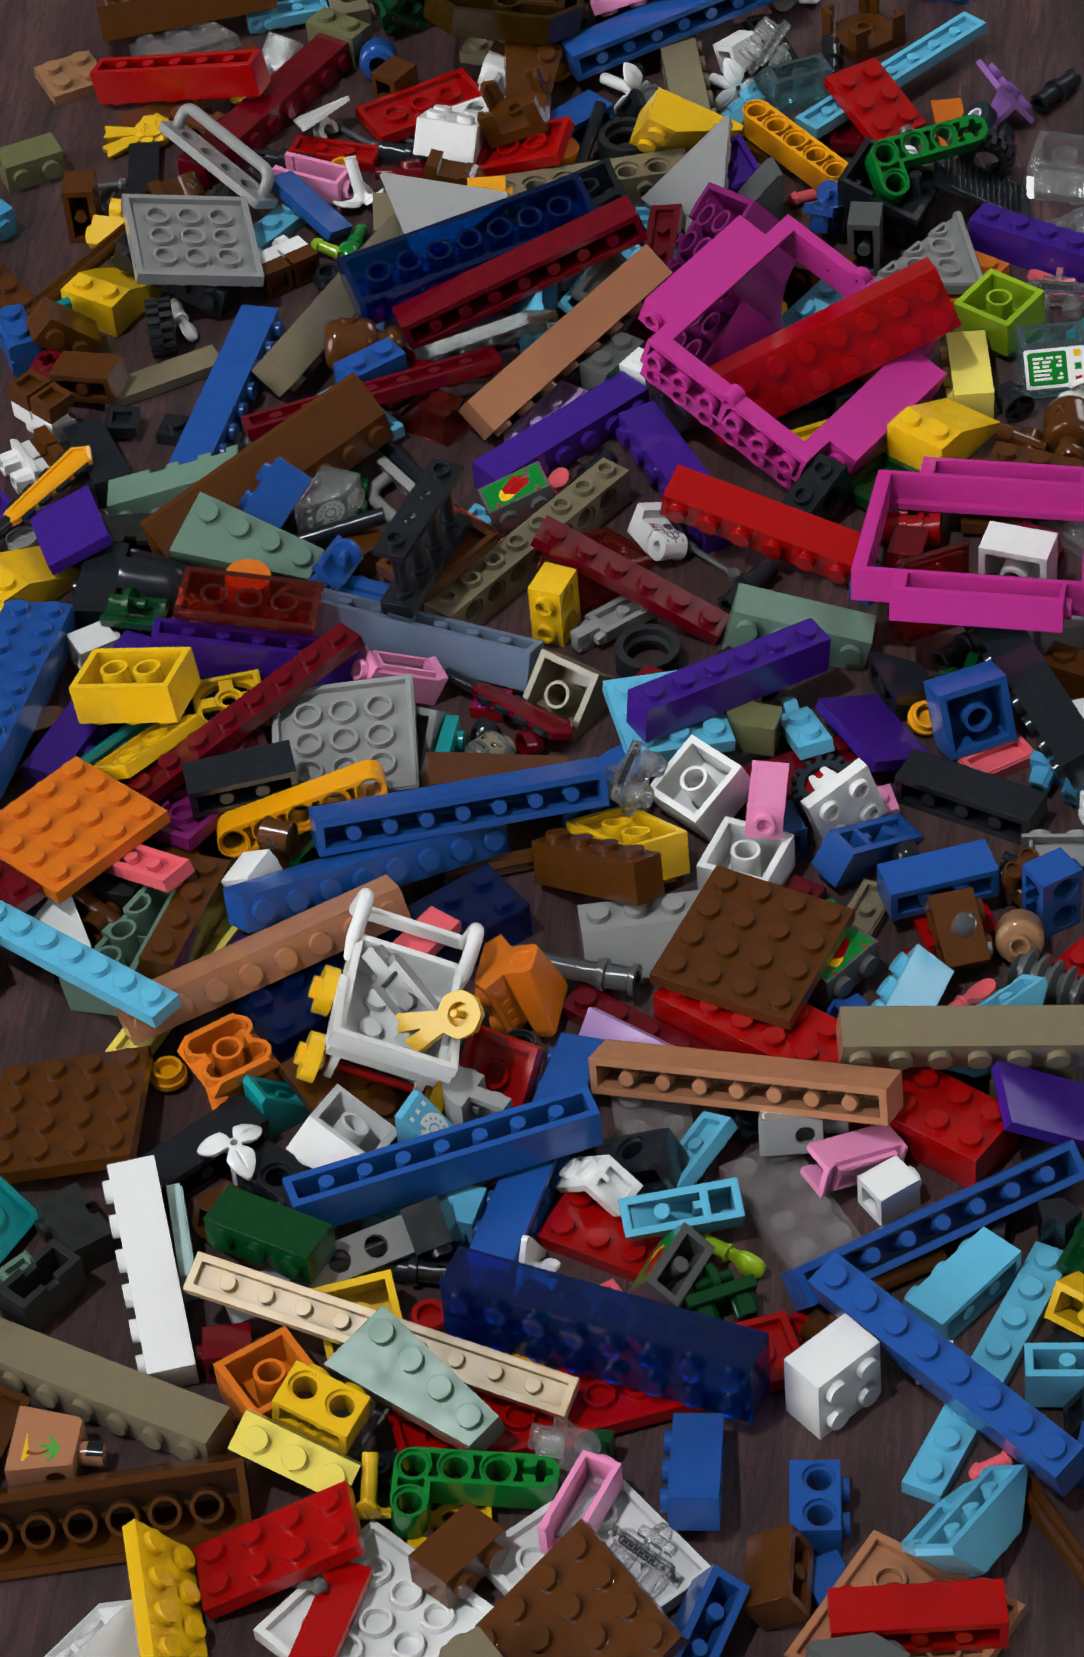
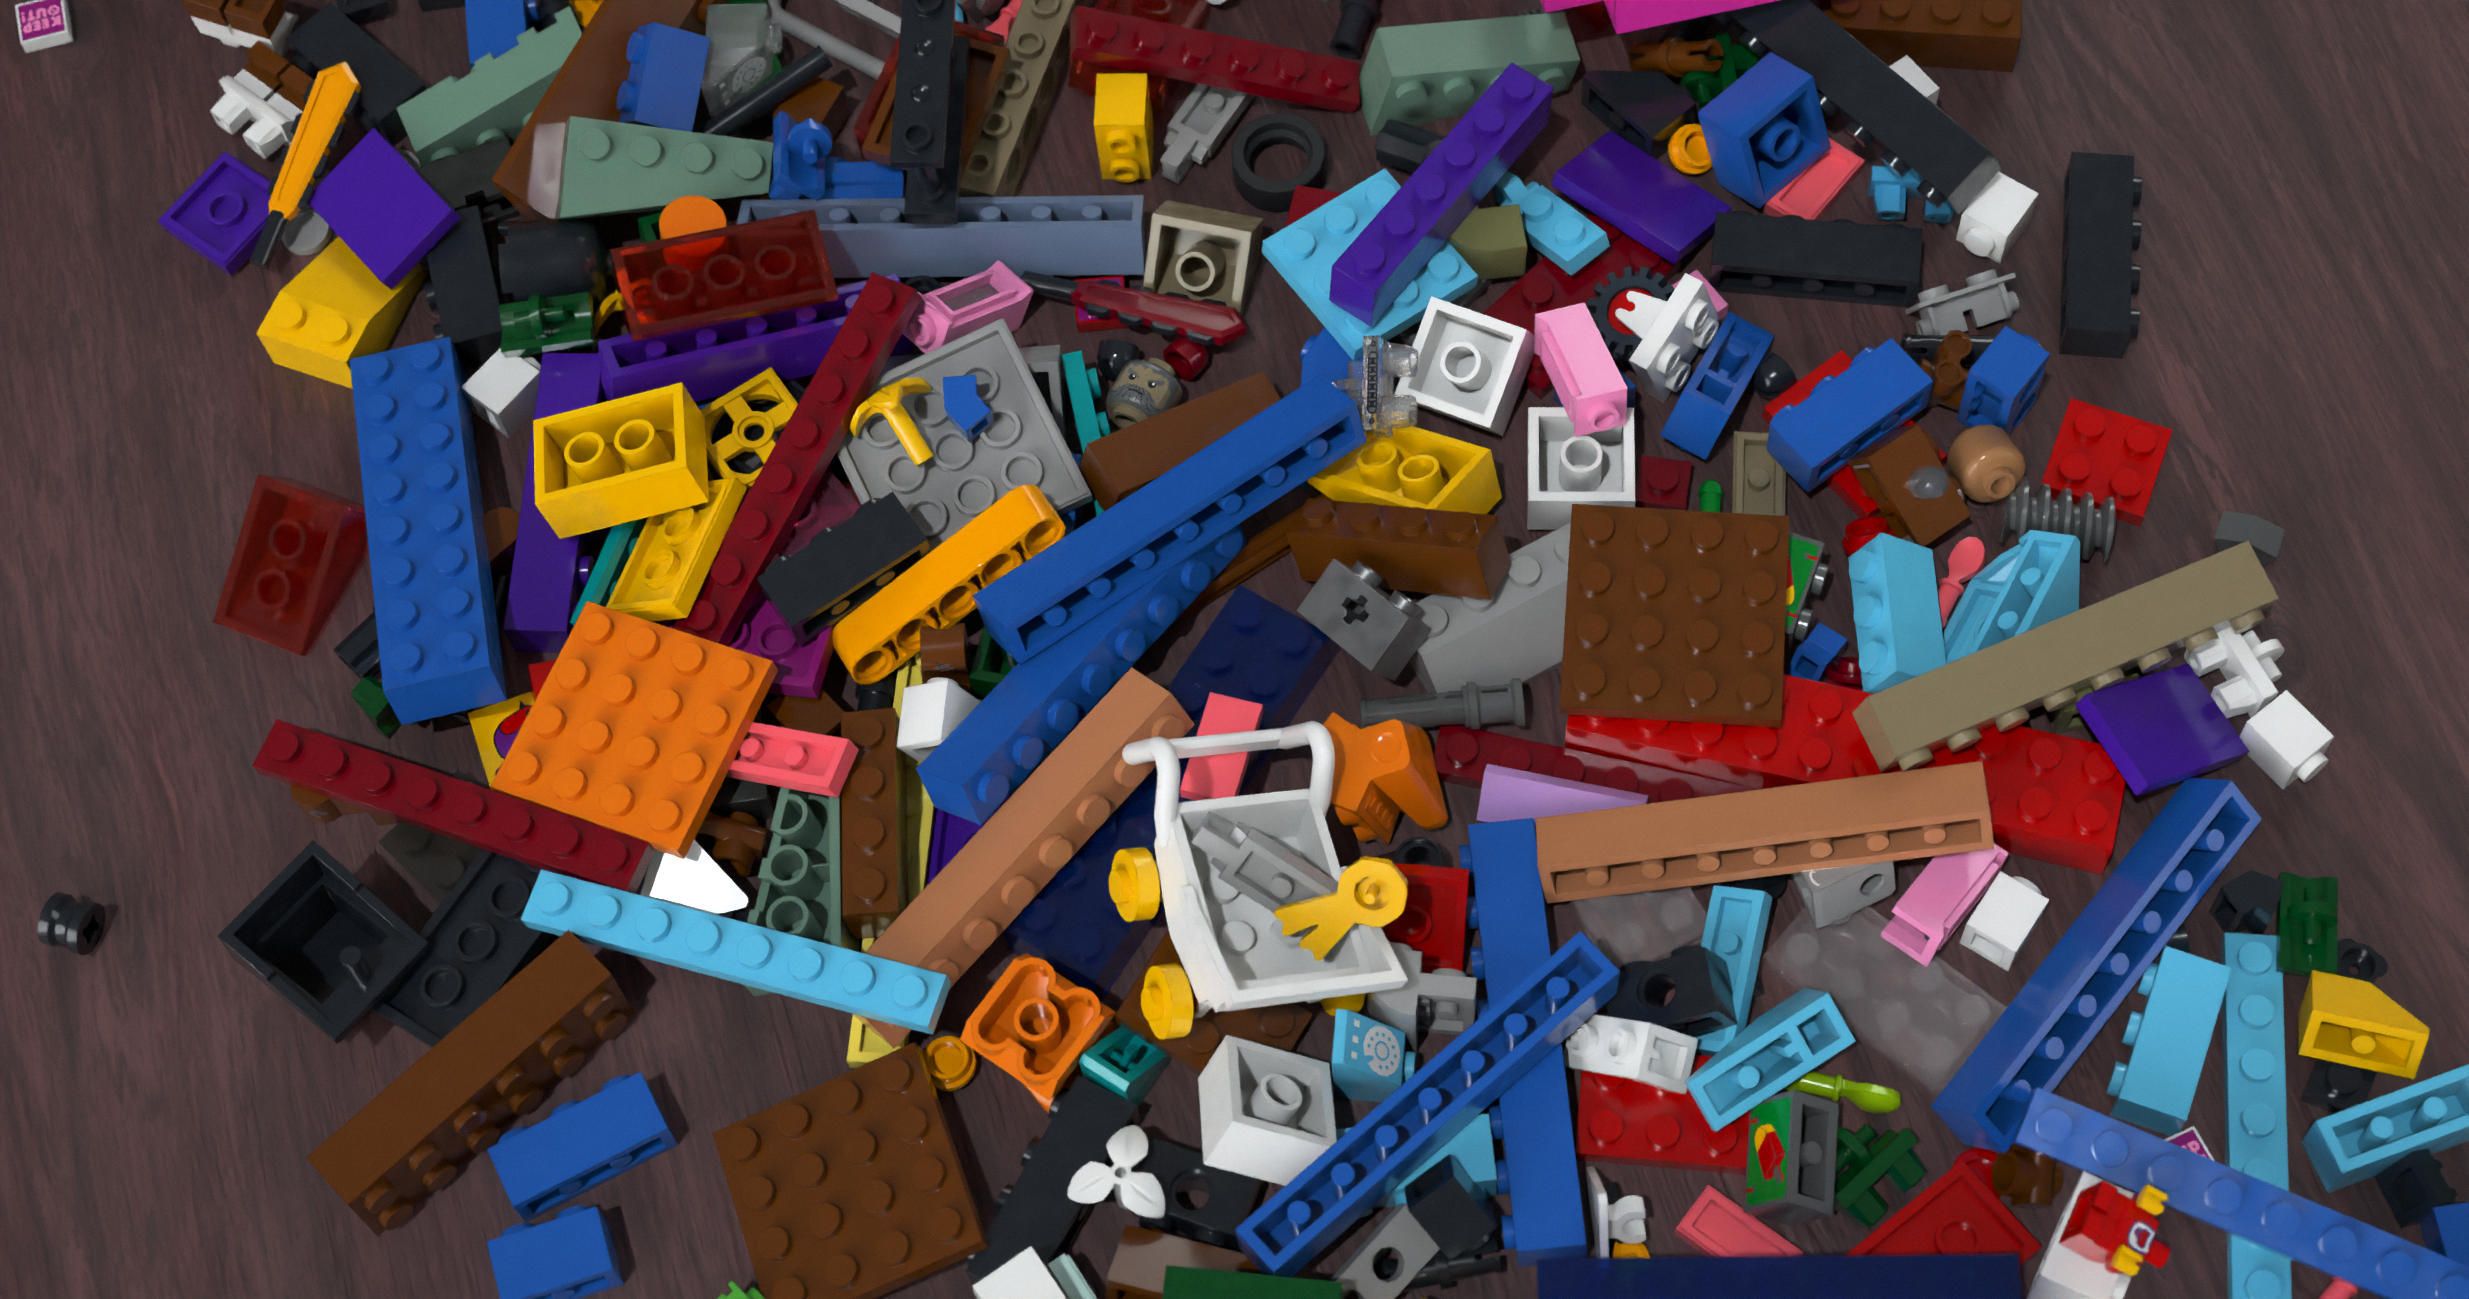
camera: 20 degrees left, 20 degrees up
none -> yellow plant [850,377,934,467]
none -> blue piece [943,374,994,442]
none -> flat silver brick [1296,558,1432,681]
none -> reddish brown pin [1628,37,1724,77]
none -> red piece [2059,1181,2171,1276]

